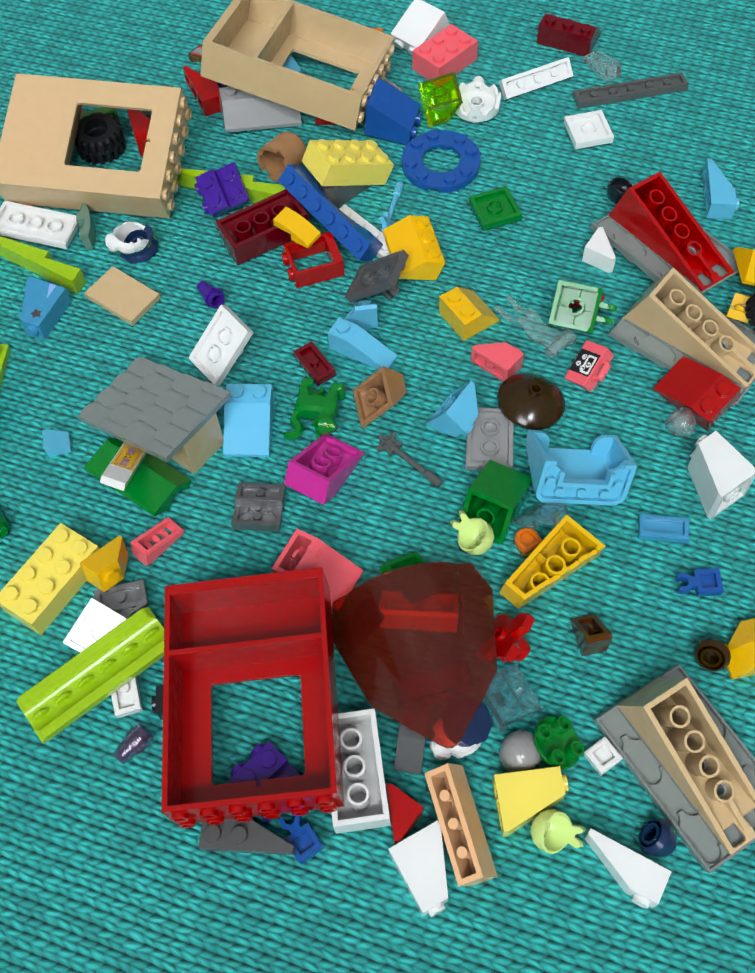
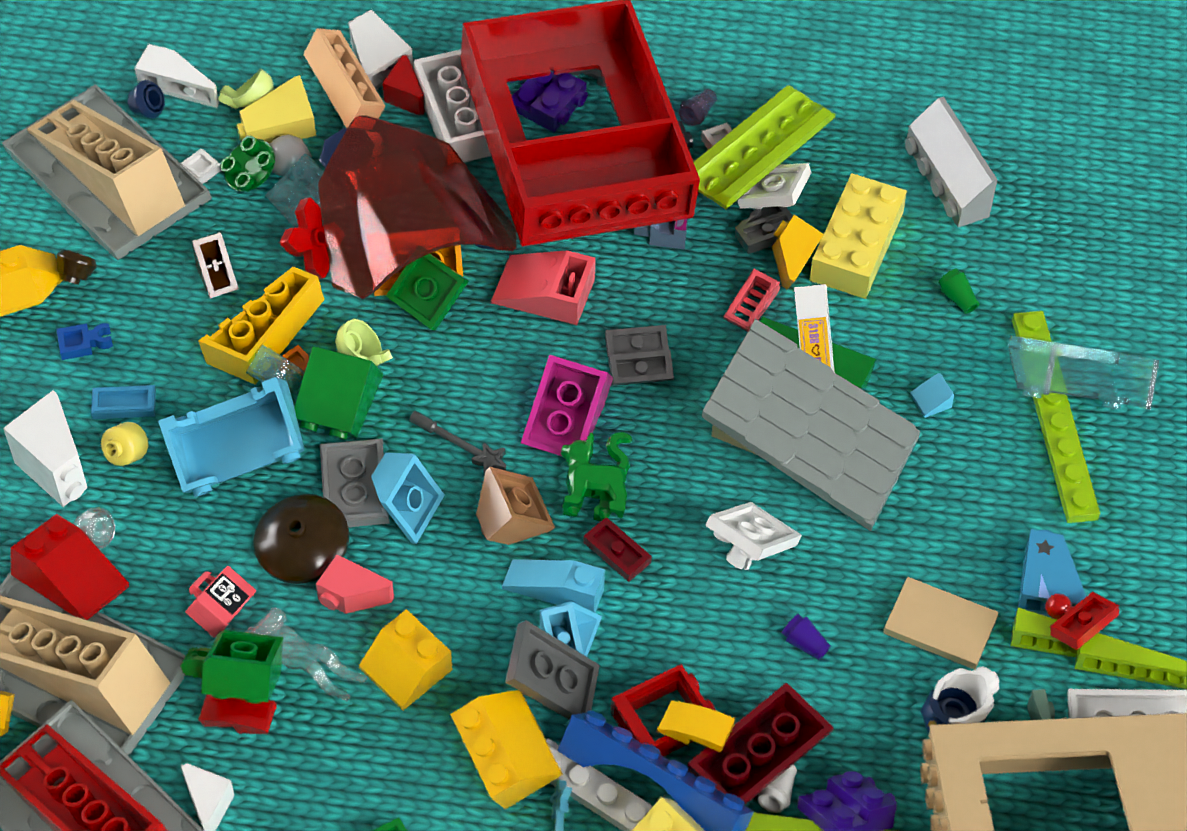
camera: 165 degrees right, 5 degrees down
medium azure slope [223,384,275,457] -> none
none -> light yellow head [101,422,148,466]
none -> red plate [1045,592,1119,650]

